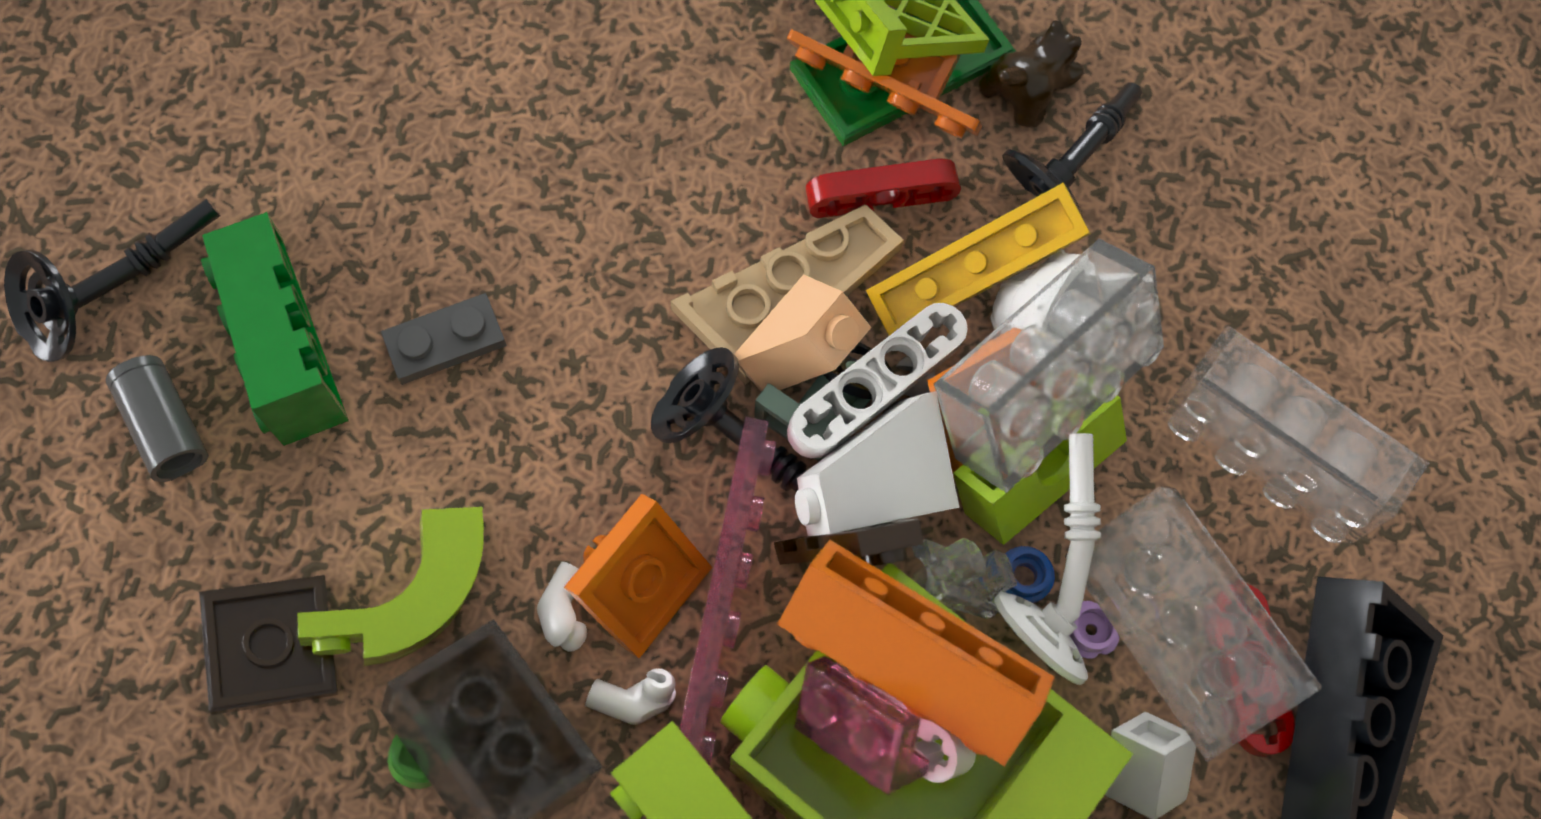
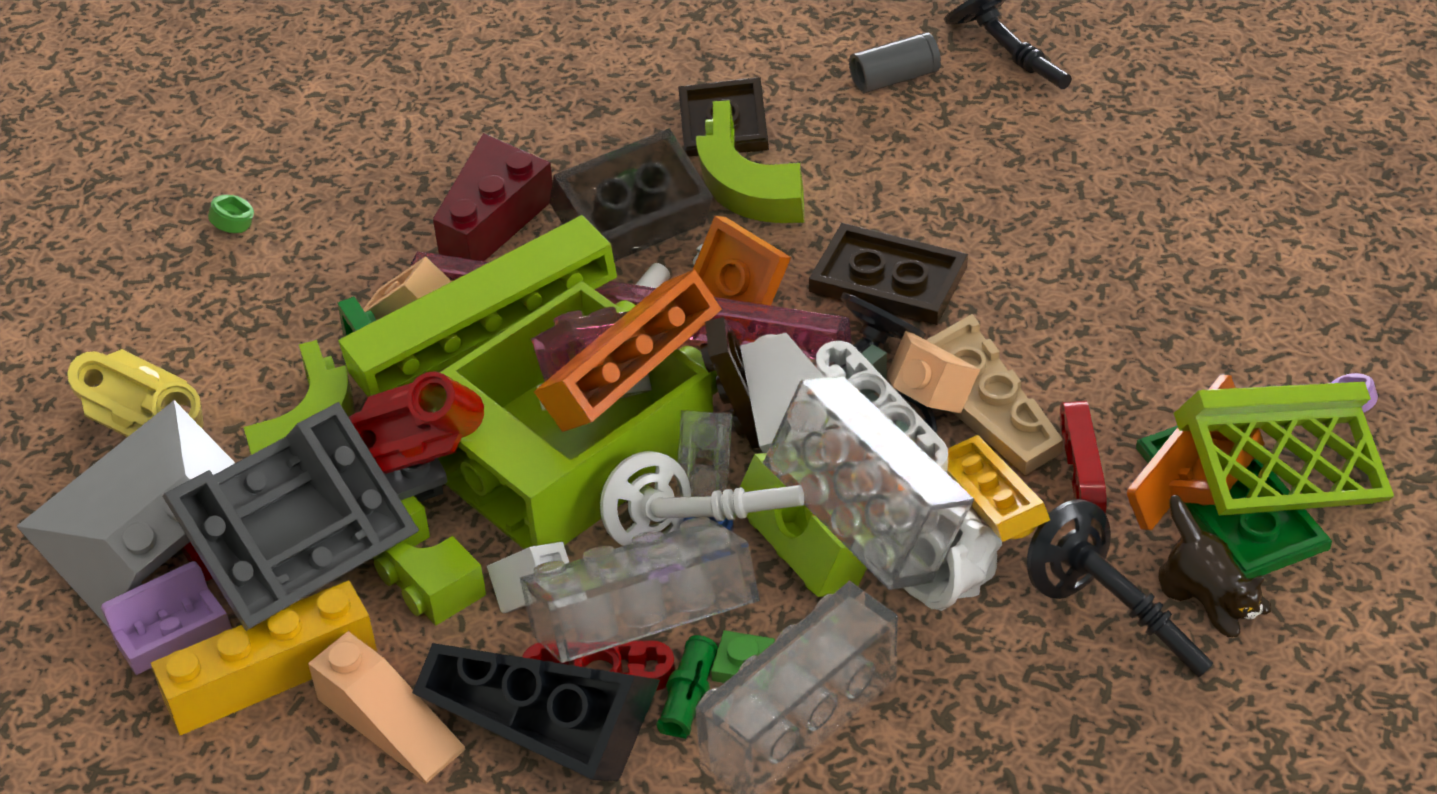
camera: 105 degrees right, 25 degrees down
green wedge [201,212,349,446] -> none
dark grey plate [381,293,507,385] -> none
none -> green pin [656,635,718,739]
none -> bright green plate [711,630,775,690]
none -> dark brown plate [809,223,968,325]

